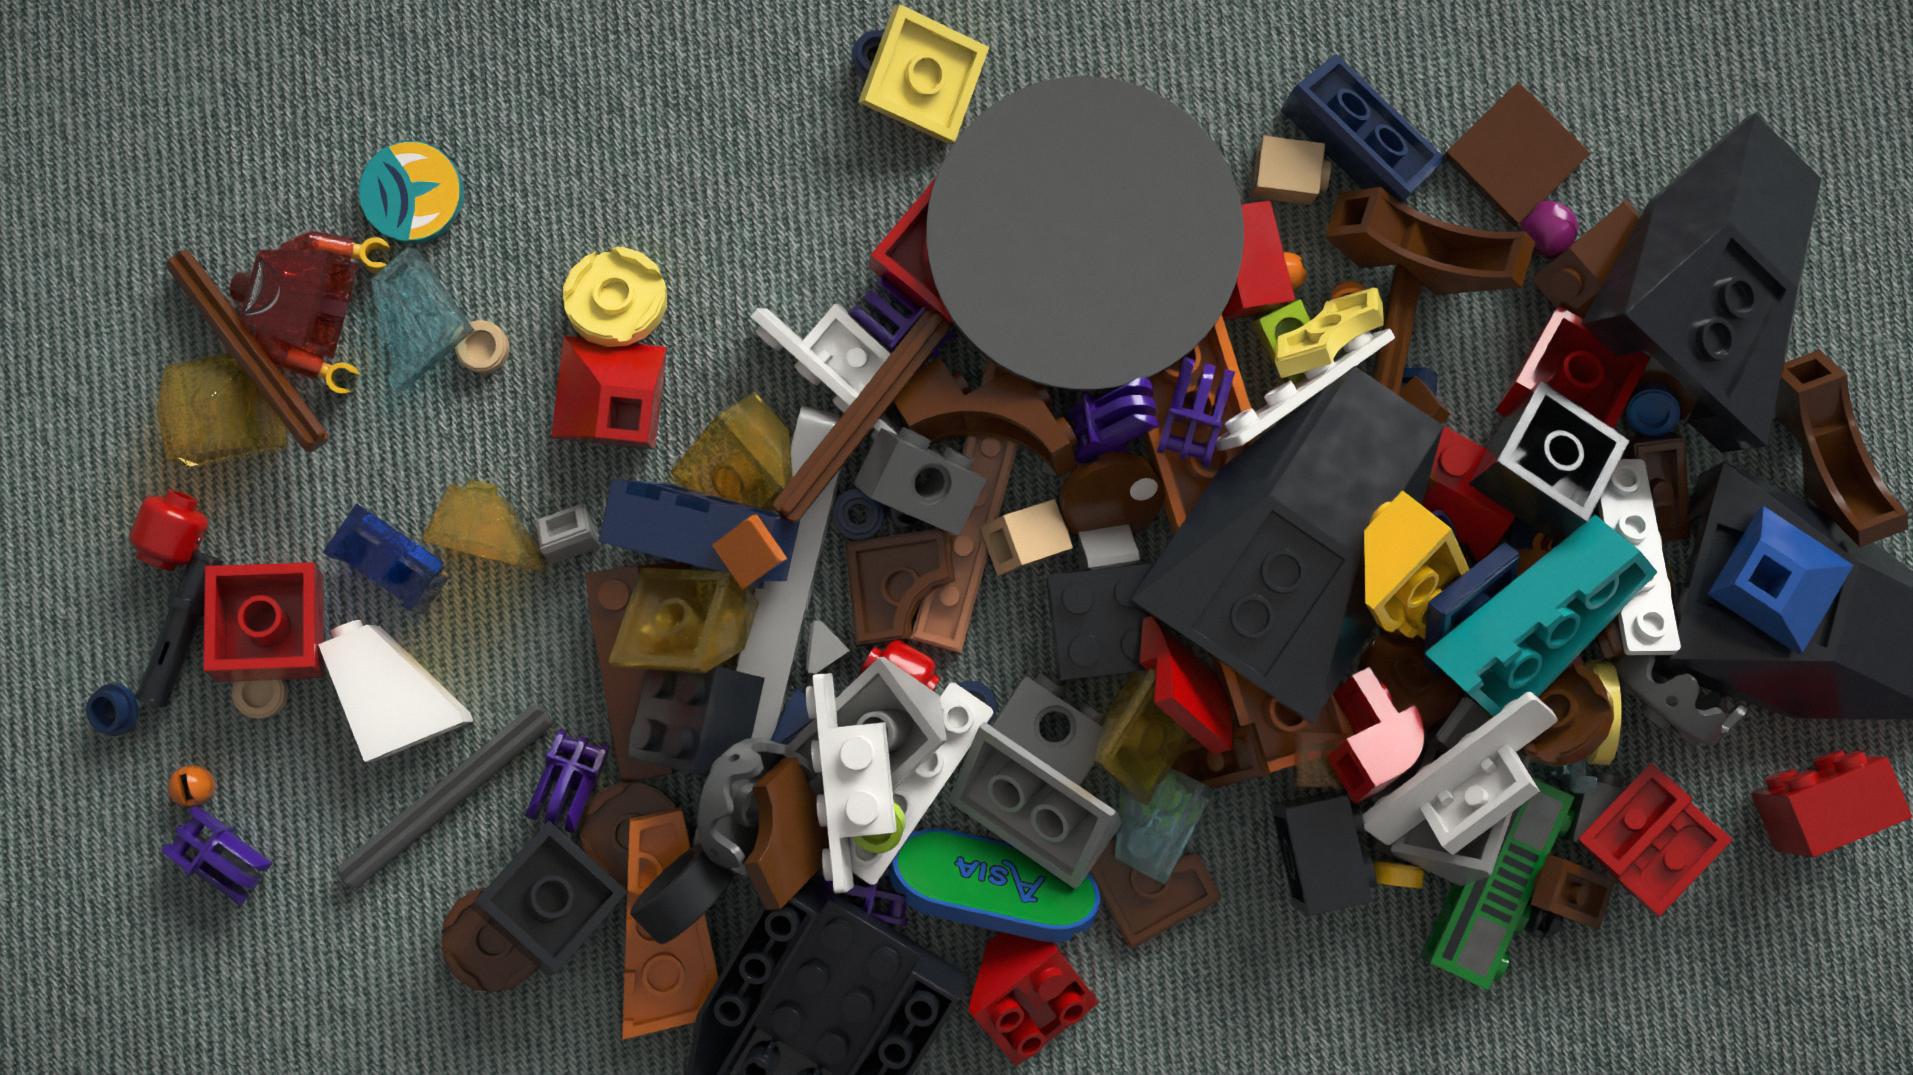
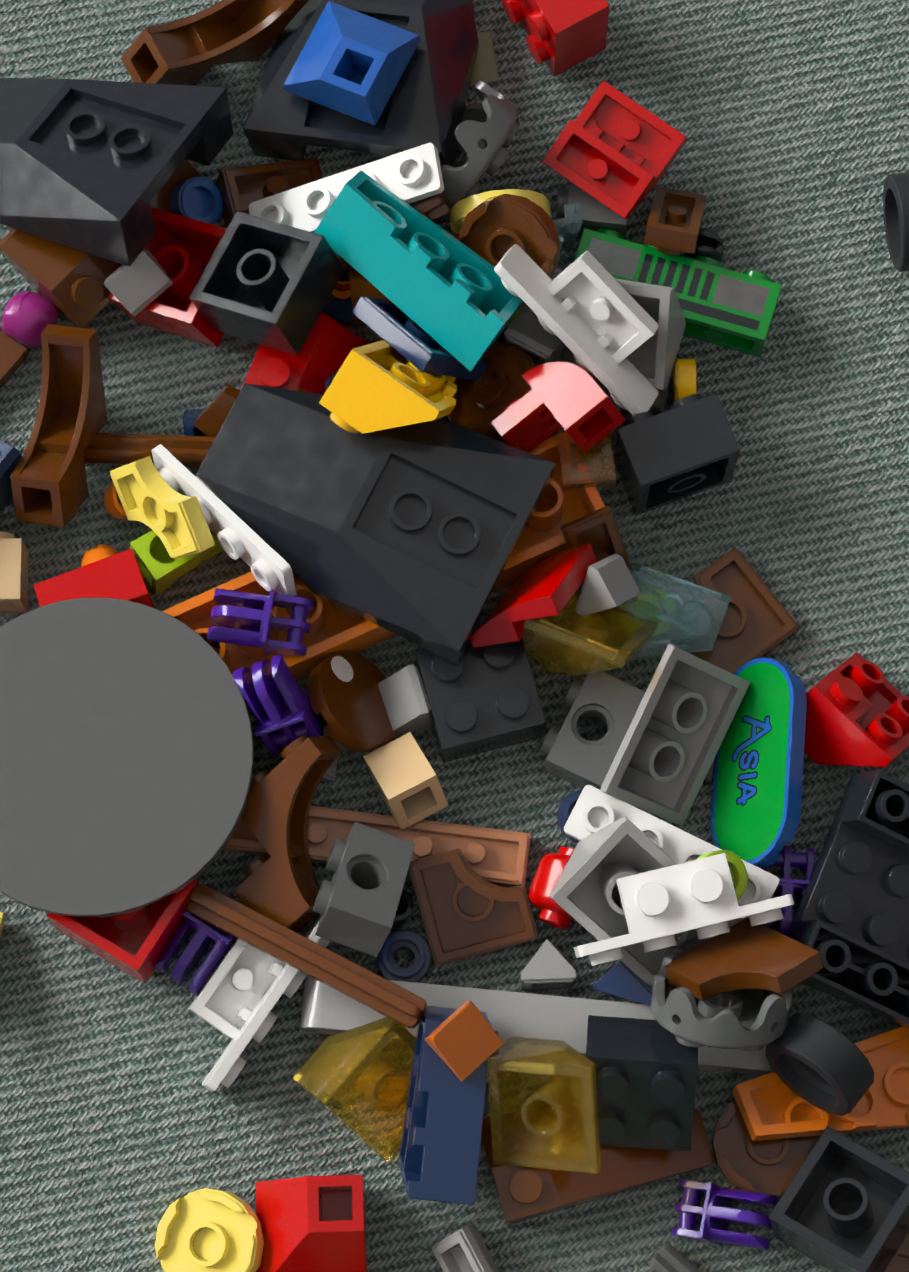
camera: 90 degrees left, 10 degrees down
none -> light grey slope [104,247,173,317]
none -> olive sticker [470,31,499,85]
none -> light grey slope [575,553,641,616]

